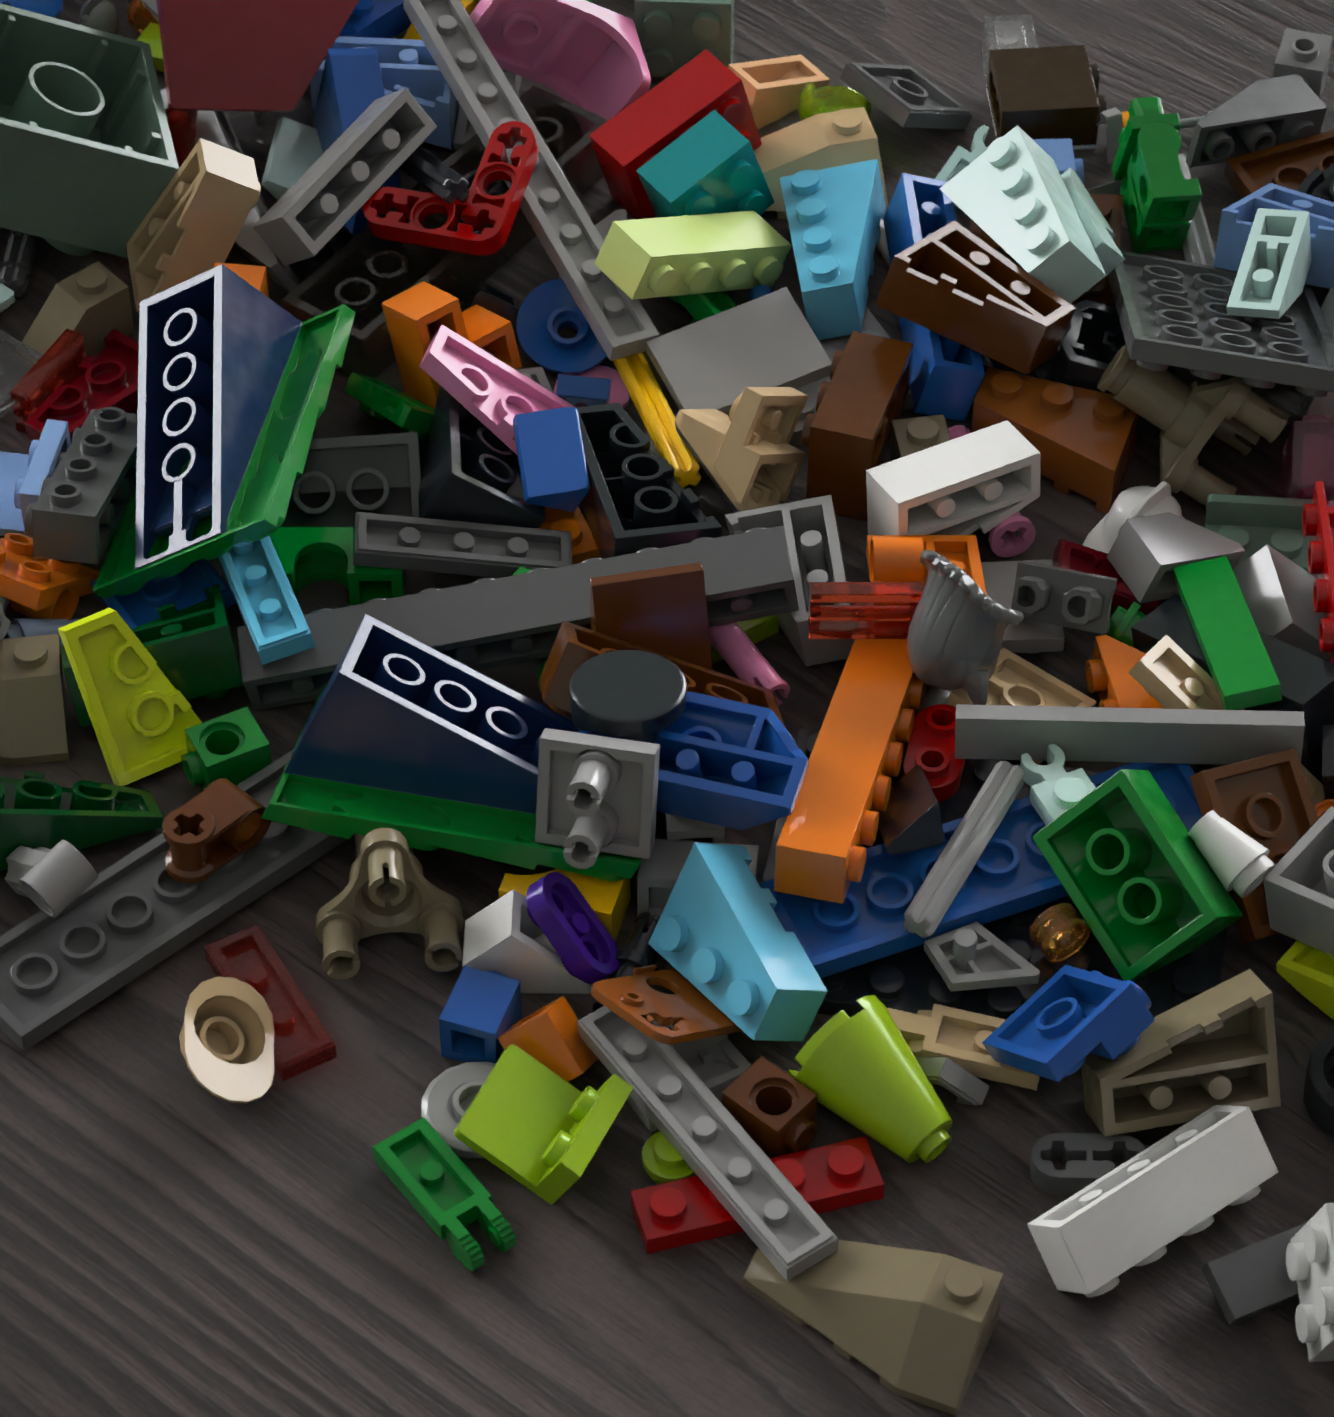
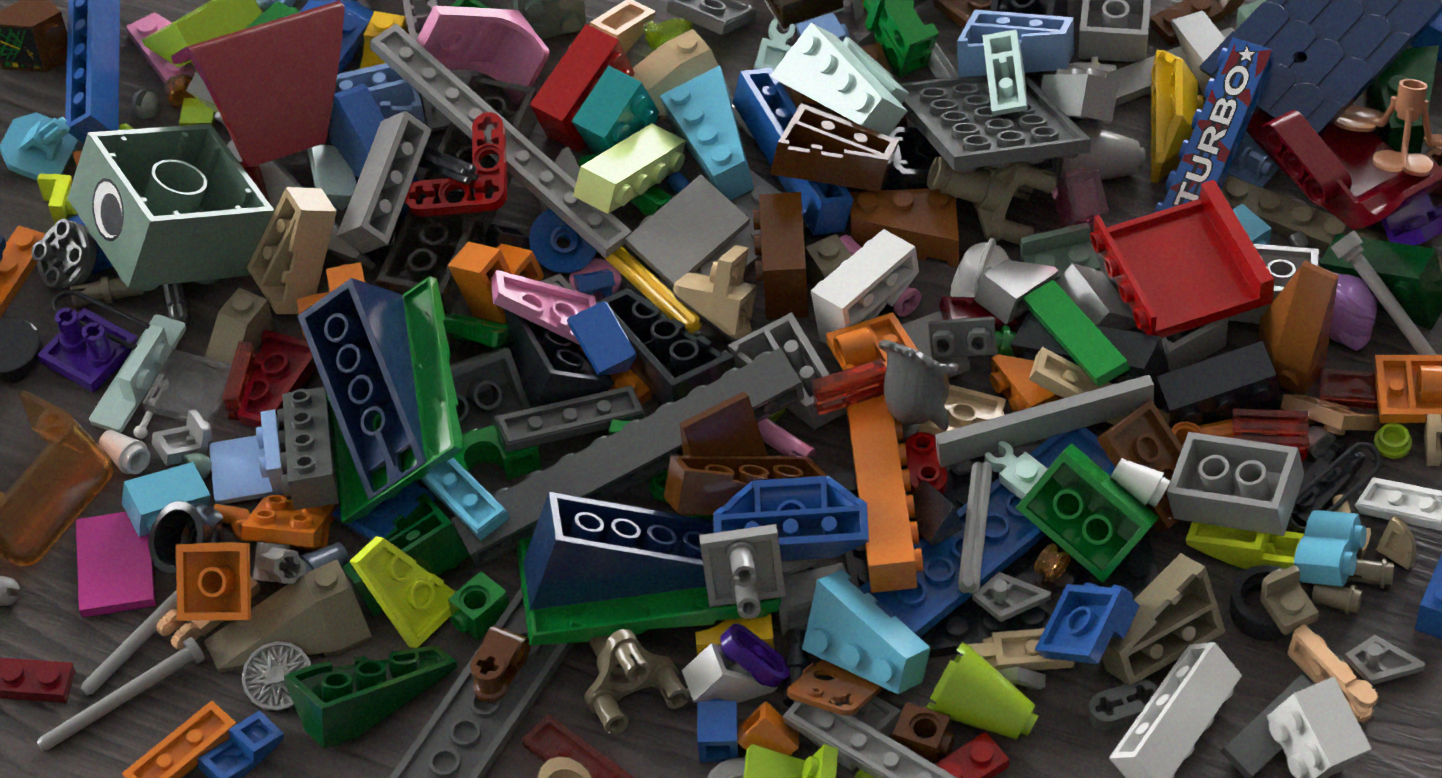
camera: 15 degrees left, 5 degrees up
light grey piece [5,840,98,918] -> none
black tile [570,650,686,743] -> none

